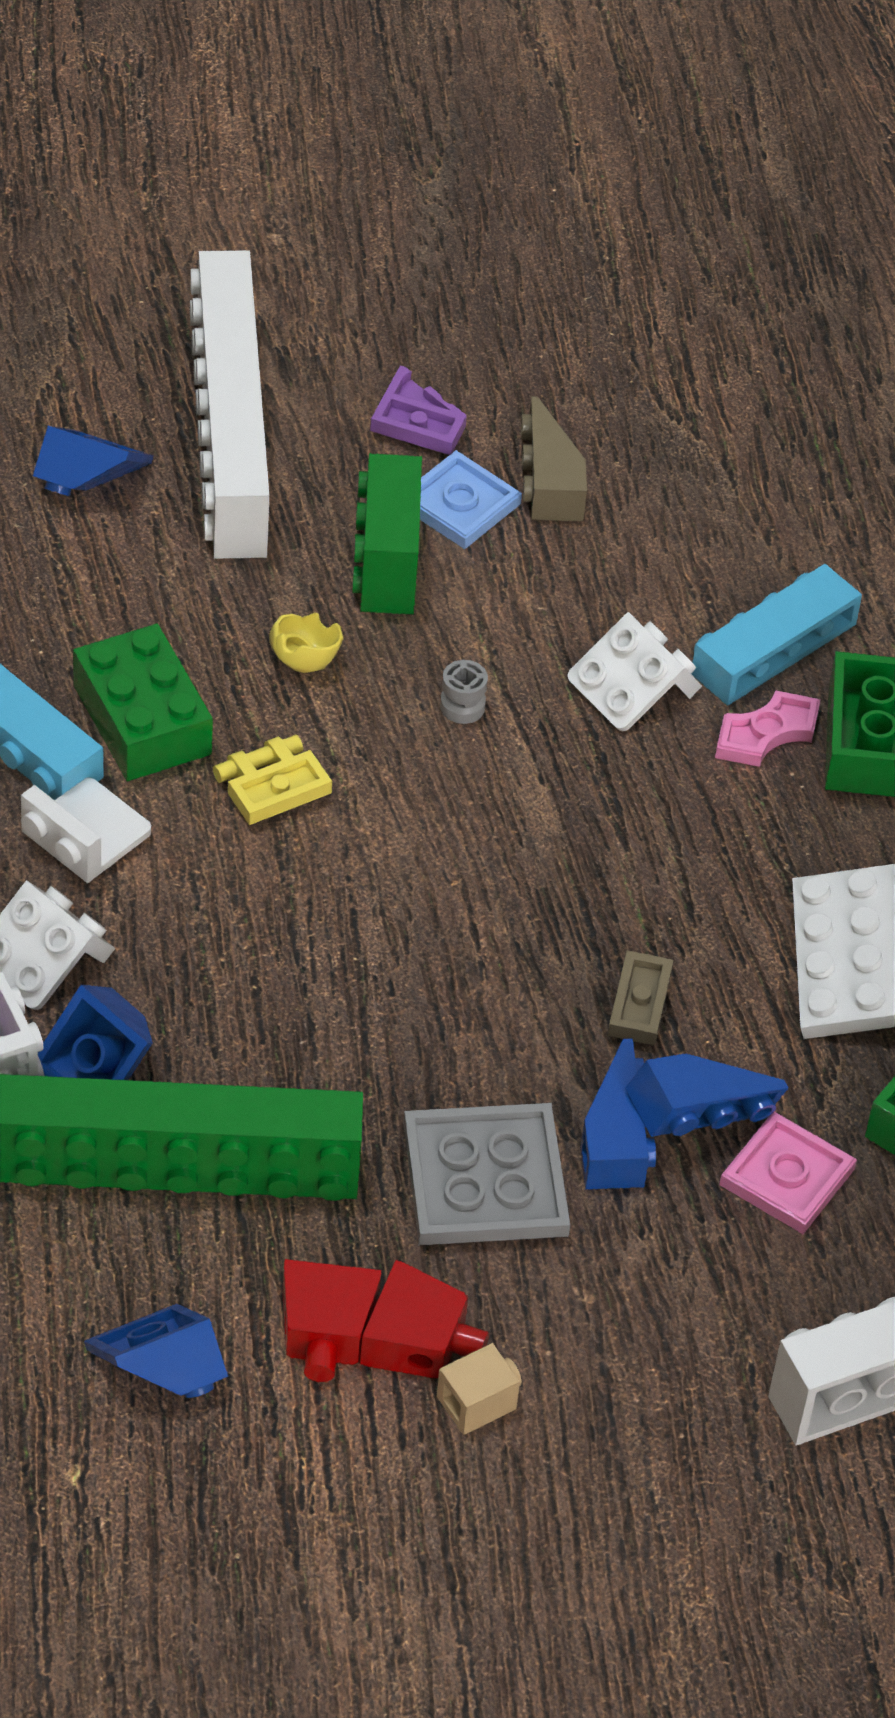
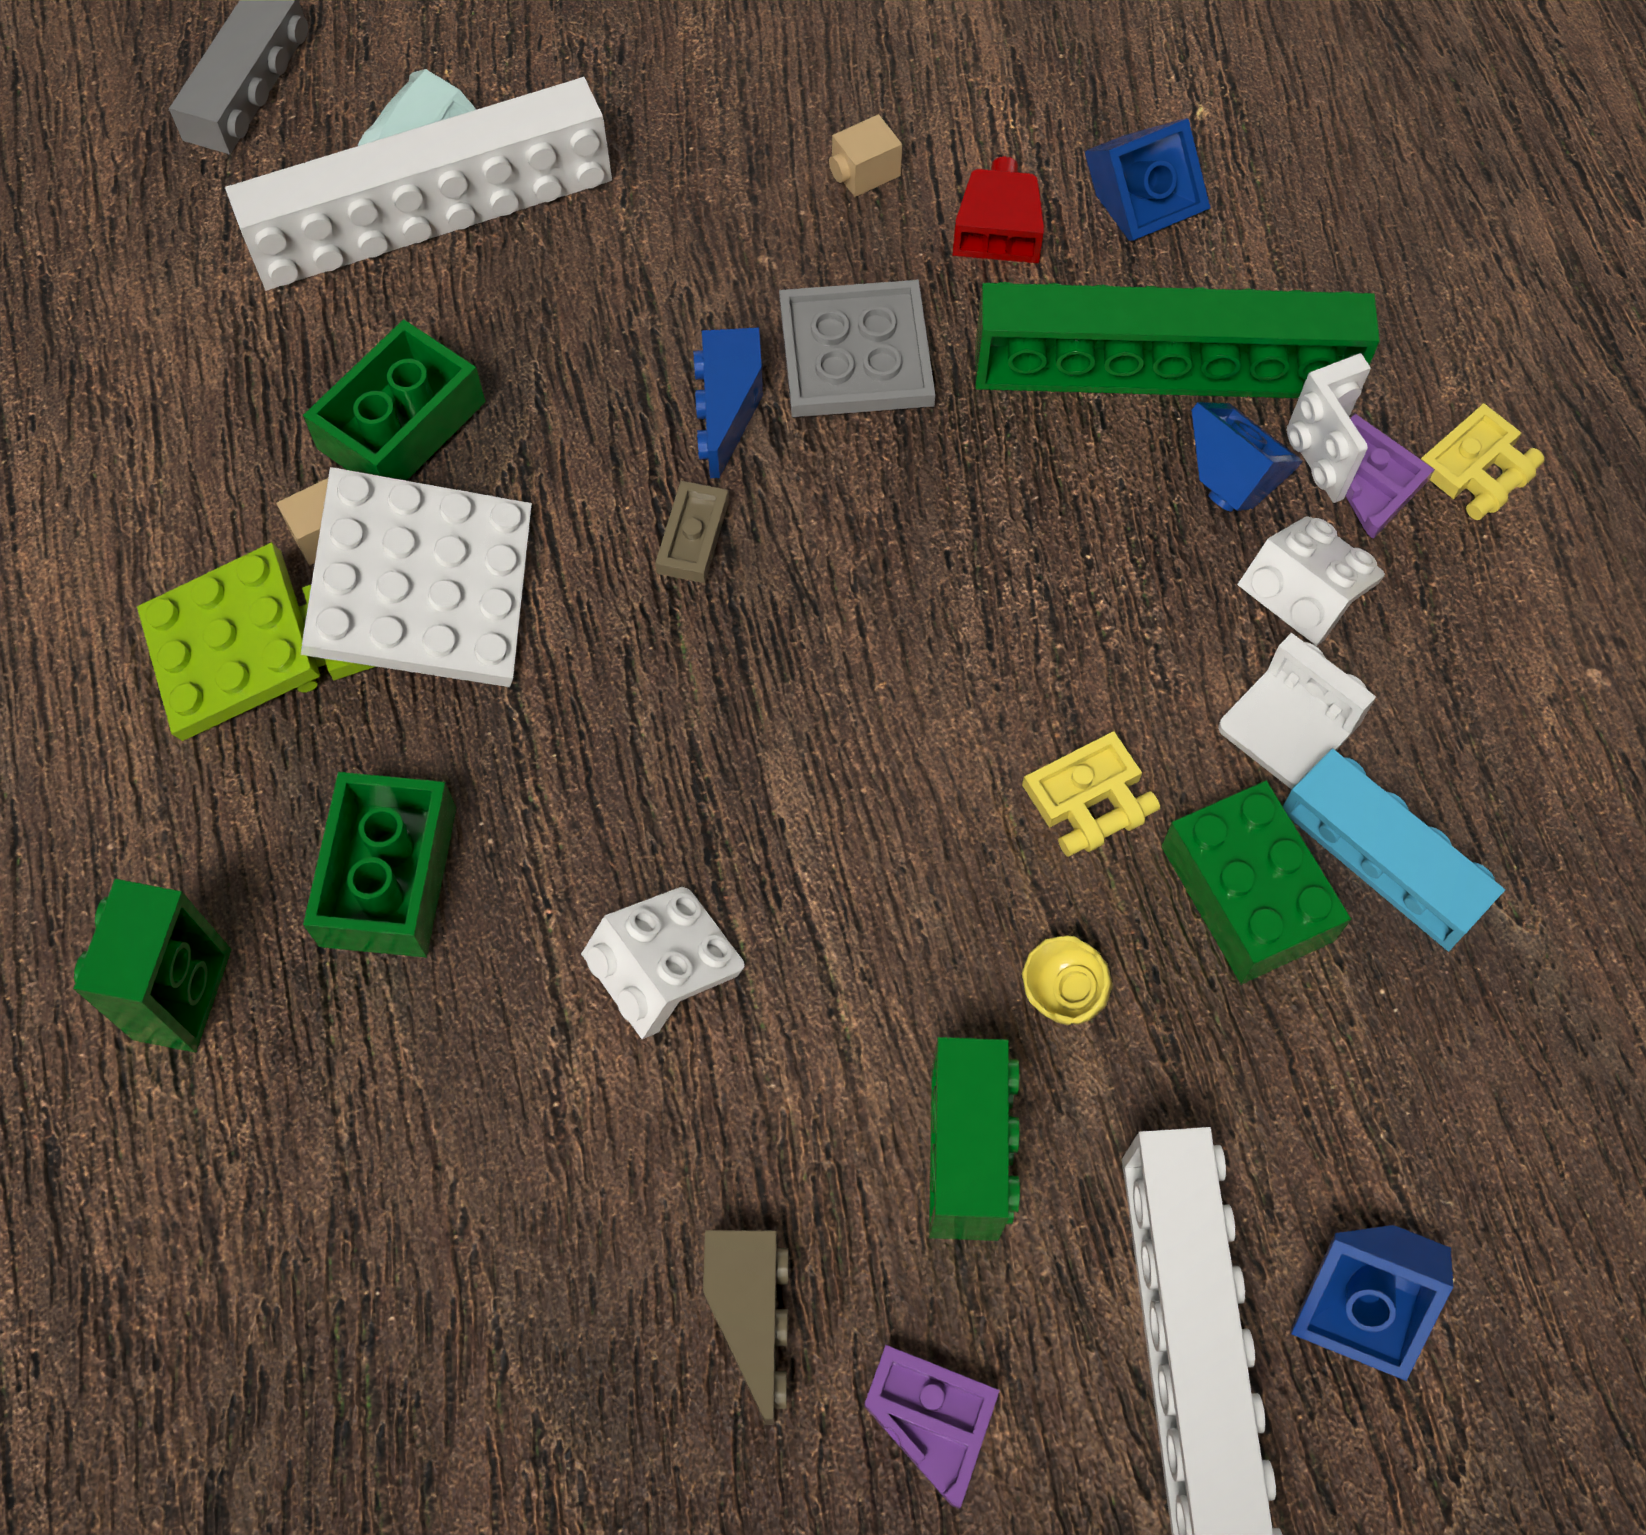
camera: 175 degrees left, 15 degrees up
red torso [360,1260,489,1379] -> none
light blue tile [420,450,522,549] -> none
light grey wheel [440,660,488,724] -> none
blue slope [625,1053,789,1137] -> none
medium azure brick [691,564,862,706] -> none
bright pink tile [715,690,821,767] -> none
bright pink tile [719,1112,857,1234] -> none

